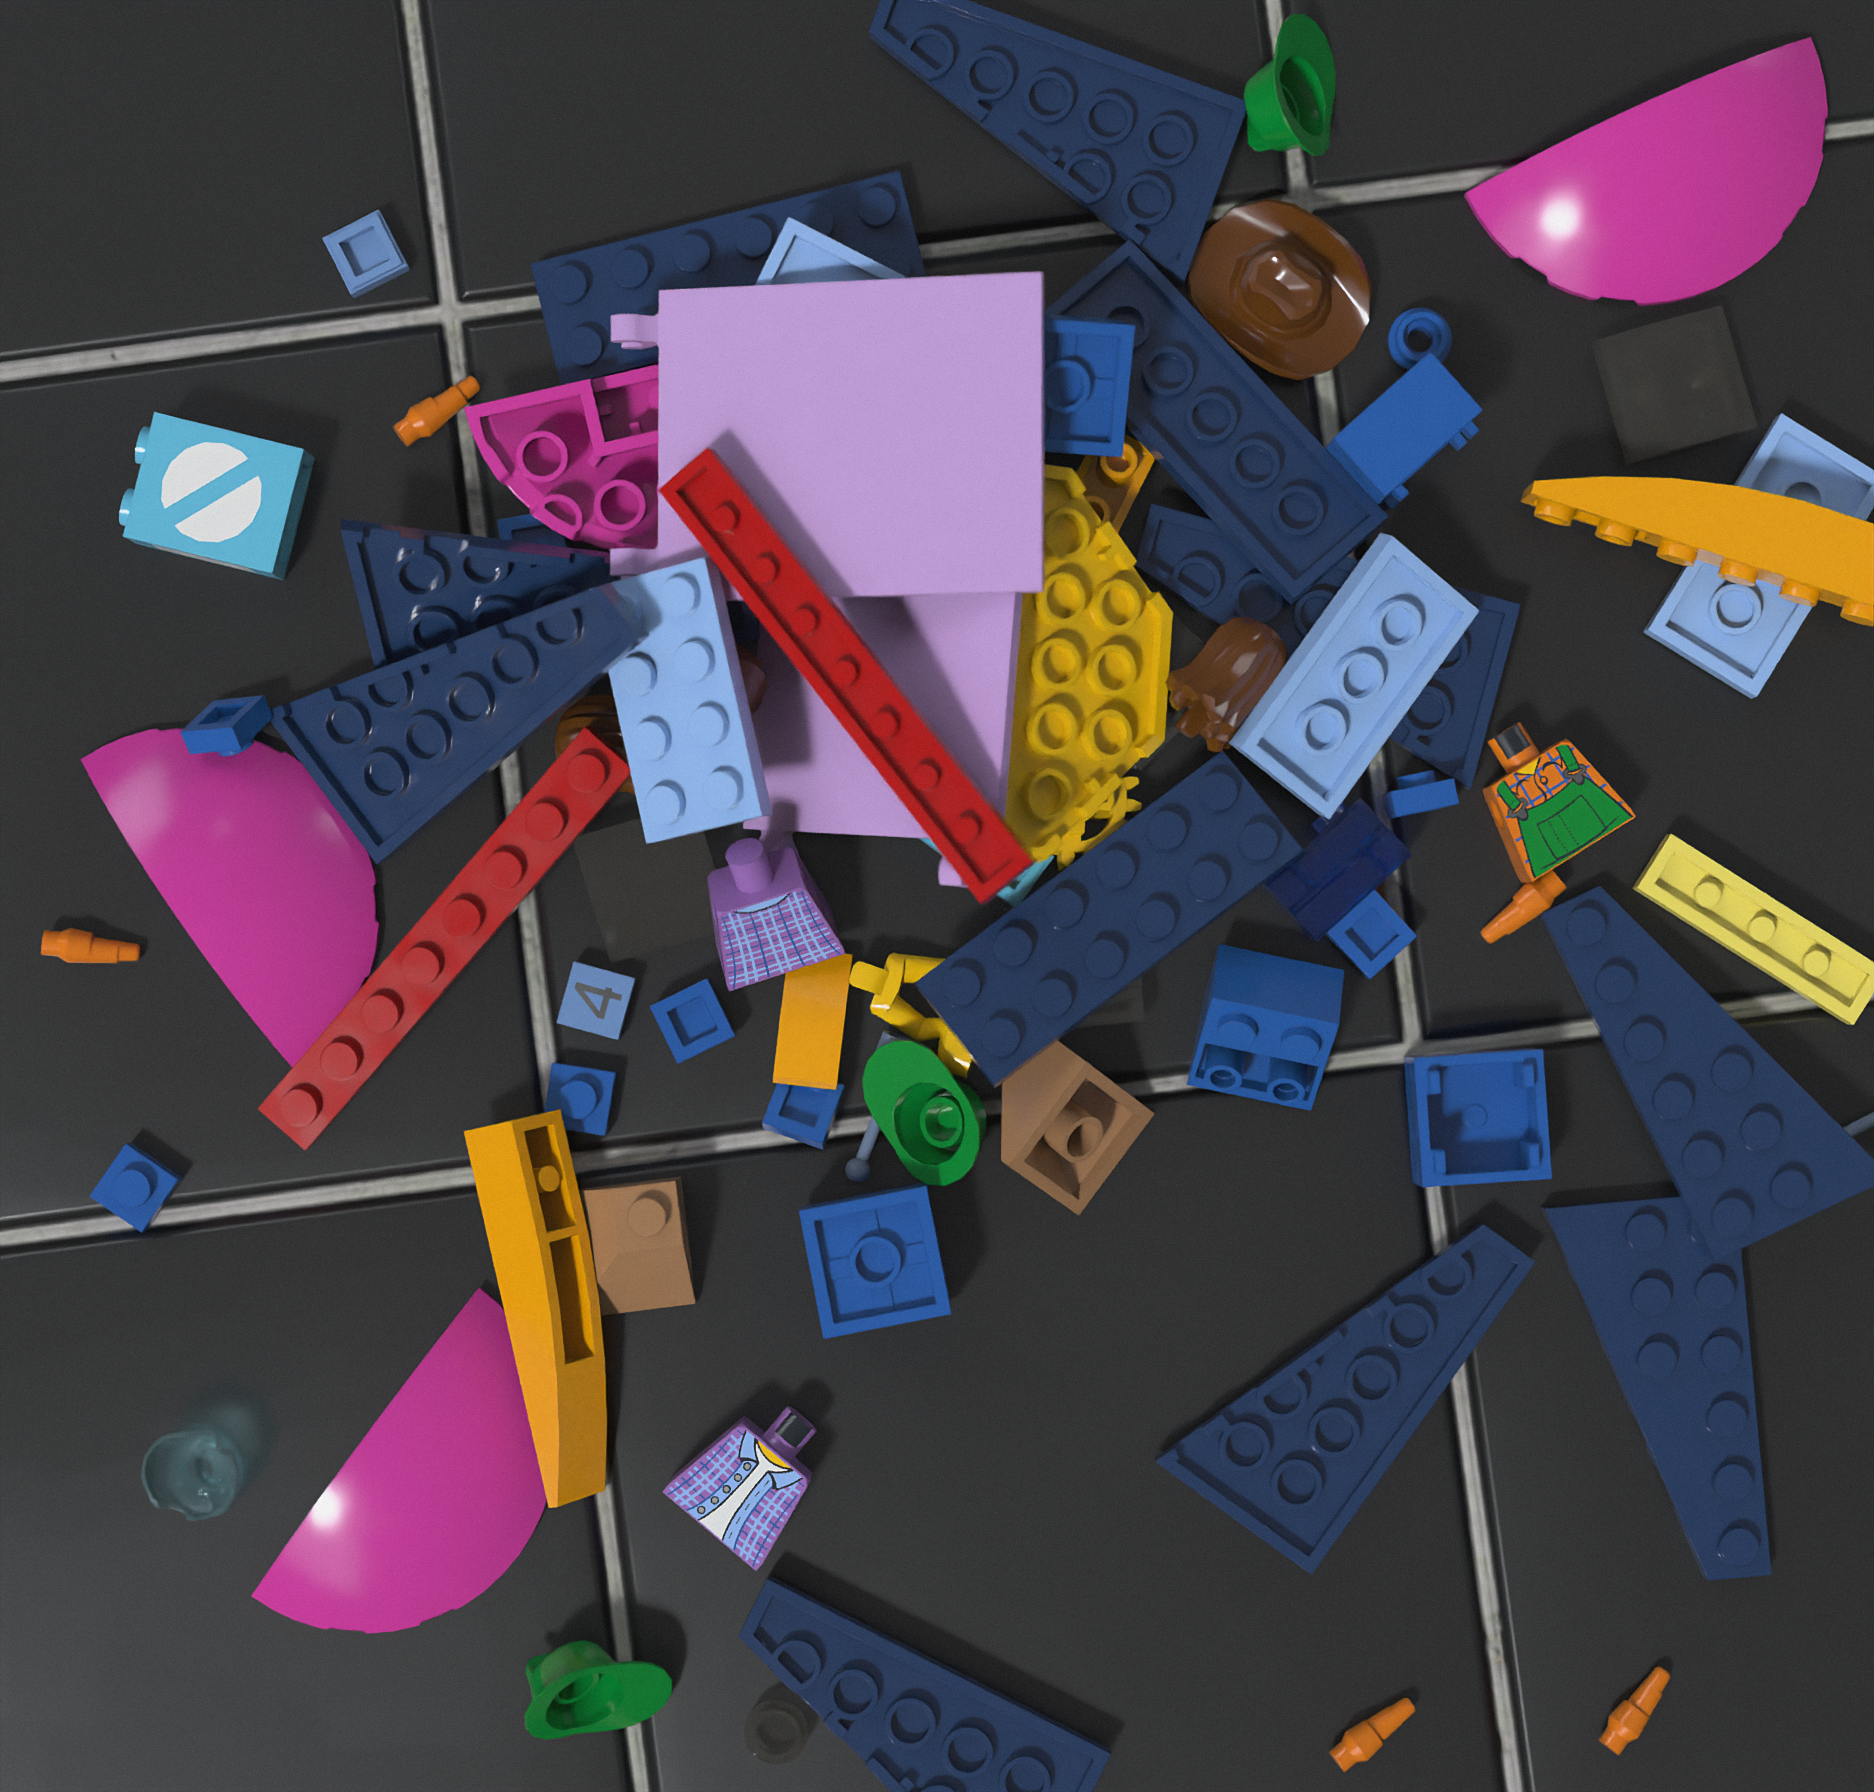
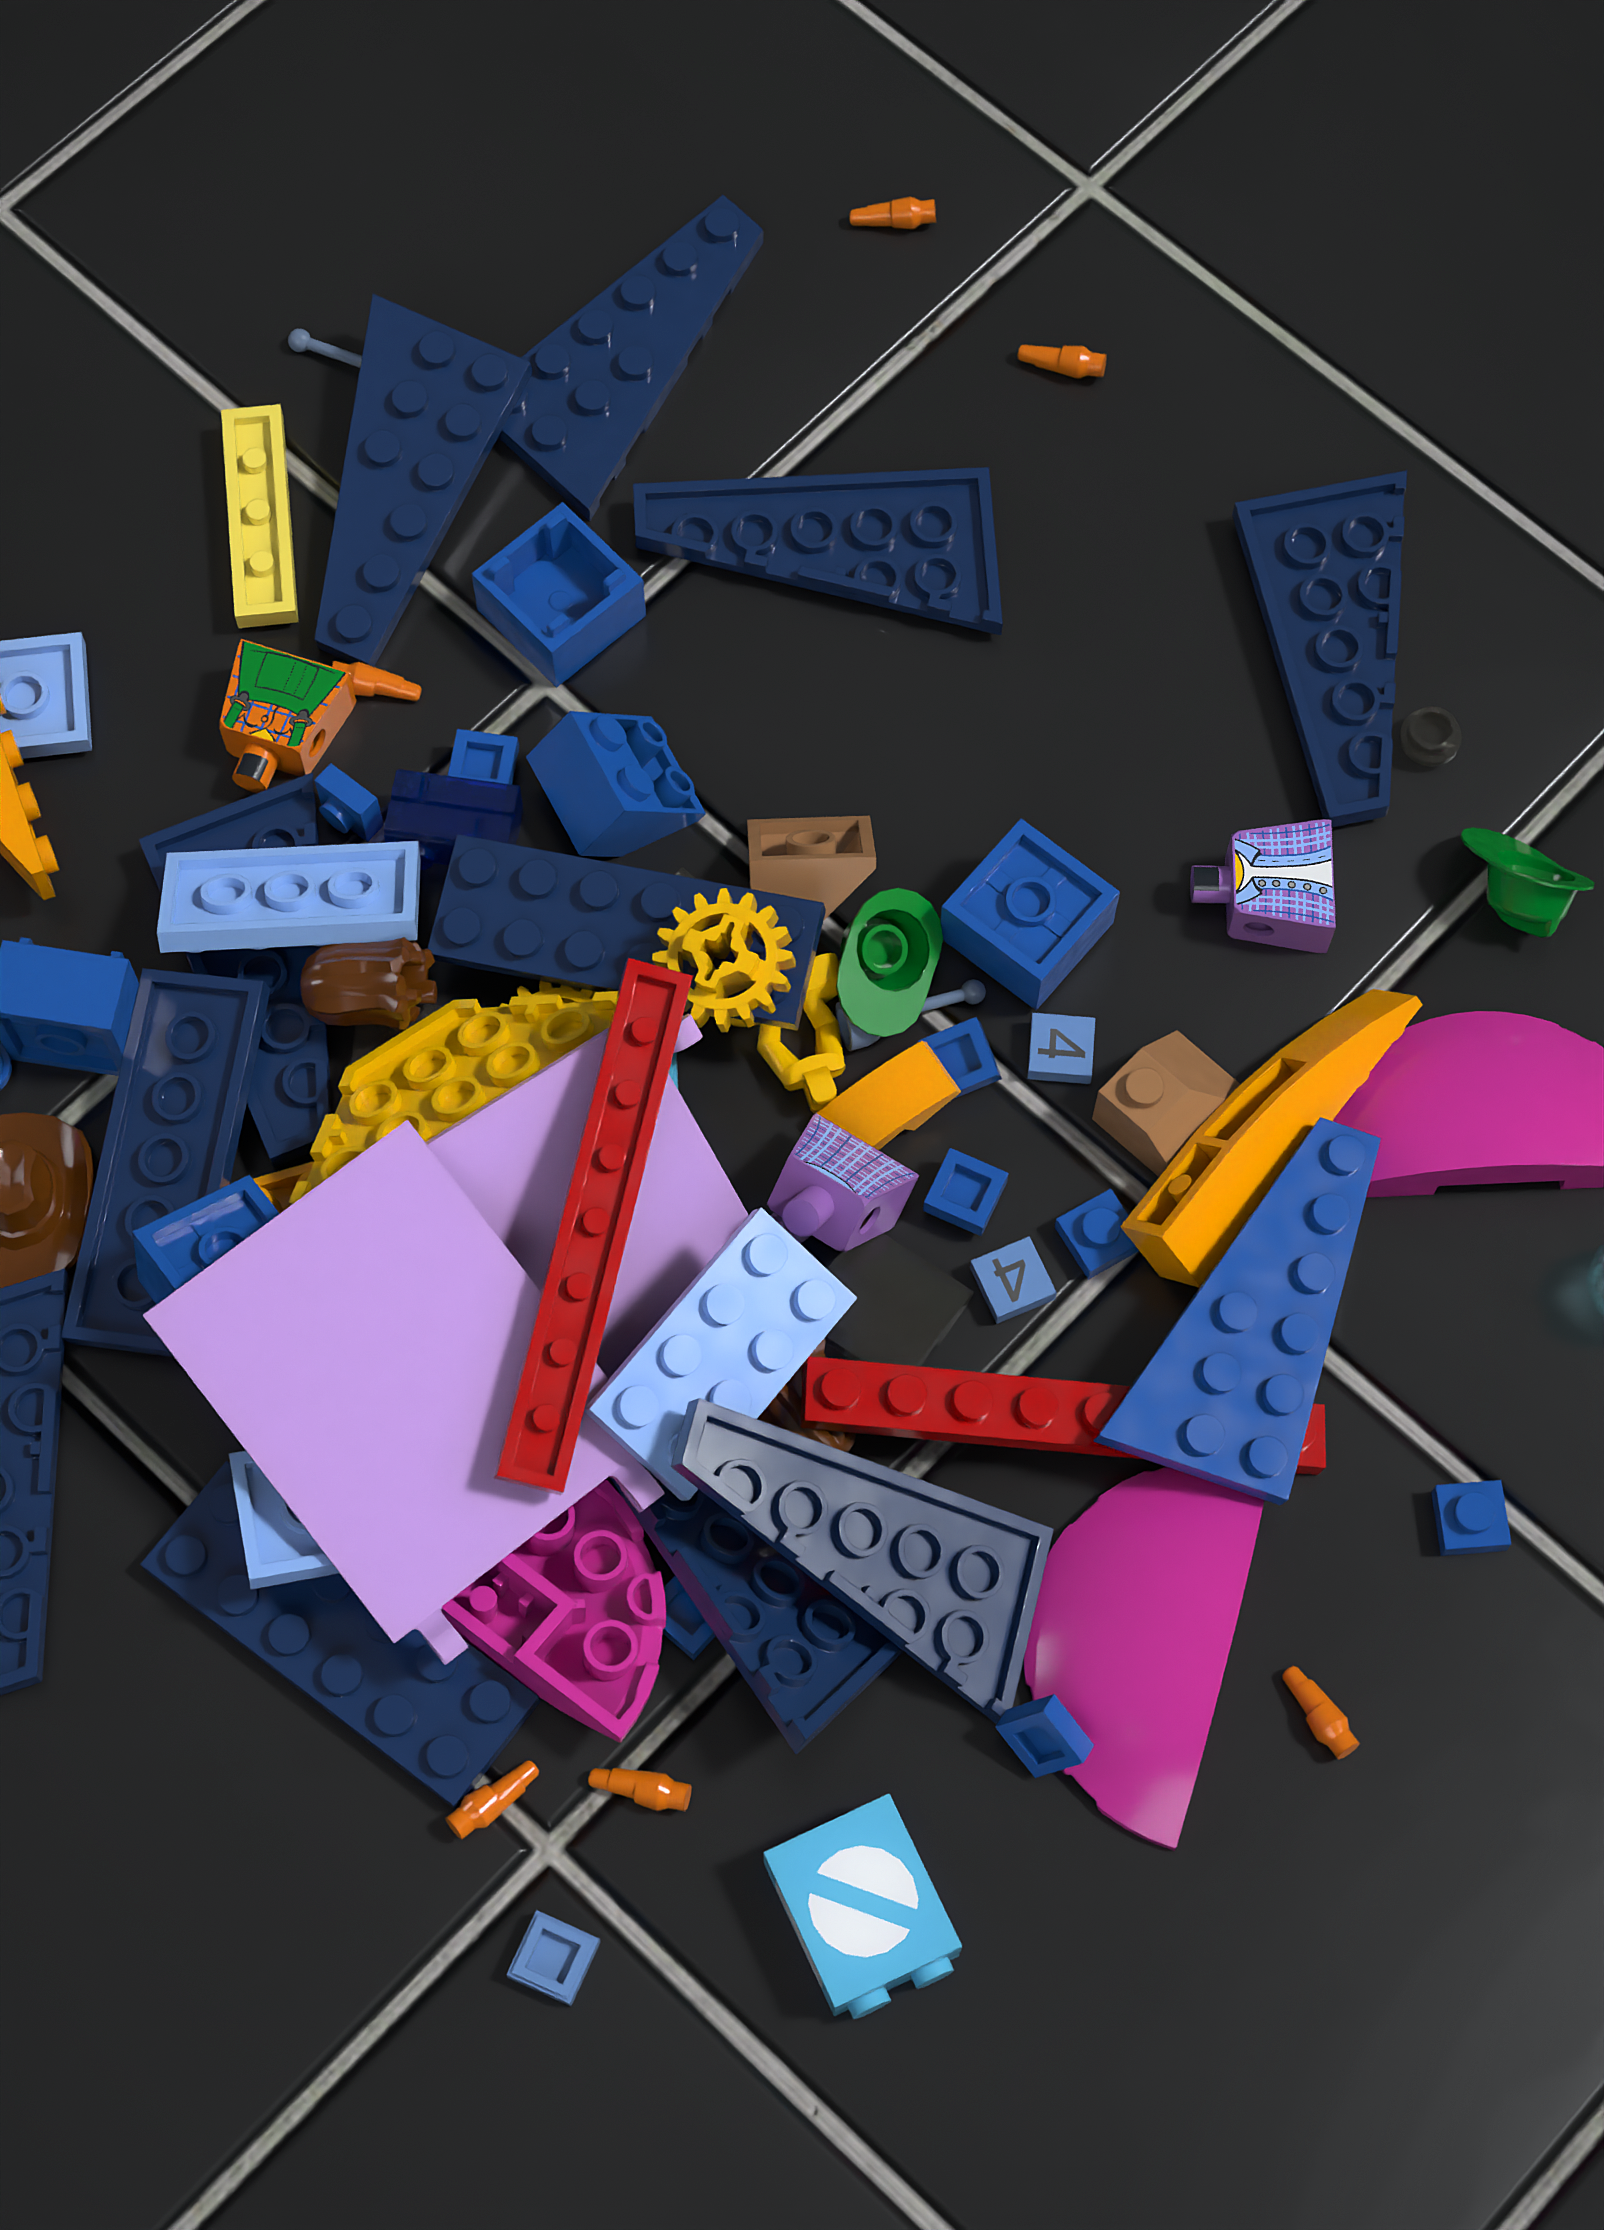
camera: 130 degrees left, 20 degrees down
none -> orange piece [445,1760,539,1840]
none -> yellow gear [652,888,796,1032]
none -> medium blue tile [1027,1013,1095,1084]
none -> blue wing [1093,1117,1381,1506]

